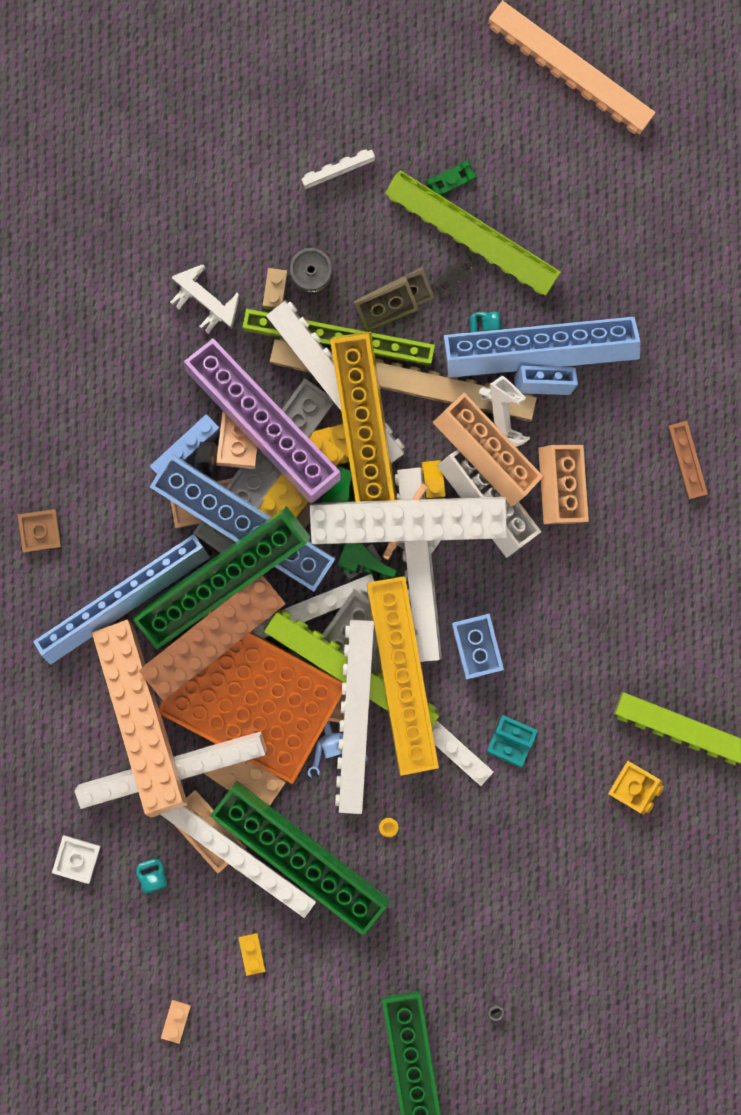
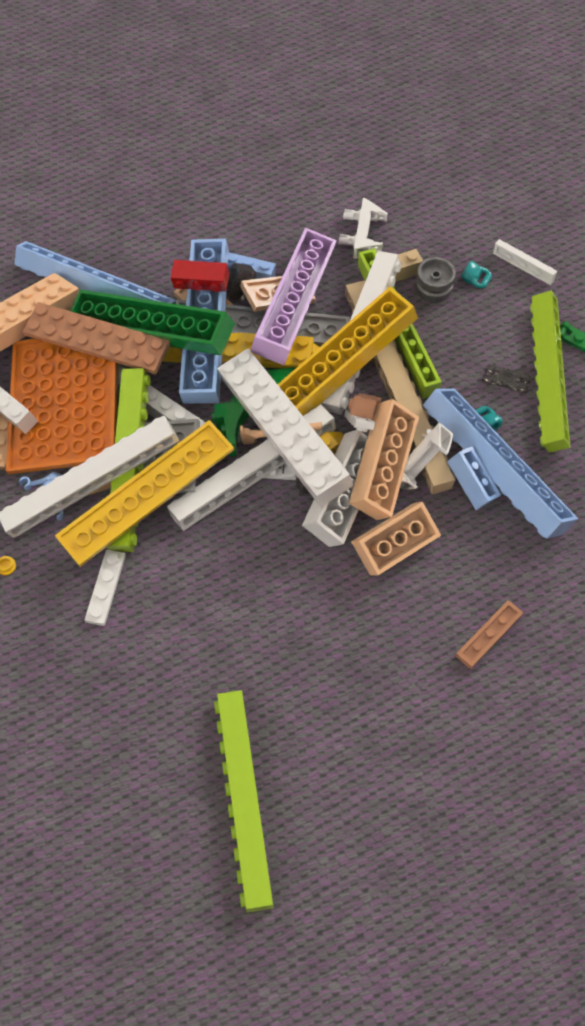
camera: 55 degrees right, 25 degrees down
medium nougat plate [18,509,62,553] -> none
dark tan slope [354,267,435,332] -> none
light blue brick [451,614,504,679] -> none
teal slope [486,715,538,768] -> none
yellow plate [608,761,664,815] -> none
none -> red brick [170,260,229,292]
none -> white plate [344,409,375,432]
none -> nougat brick [348,393,382,420]
none -> teal piece [461,261,492,289]

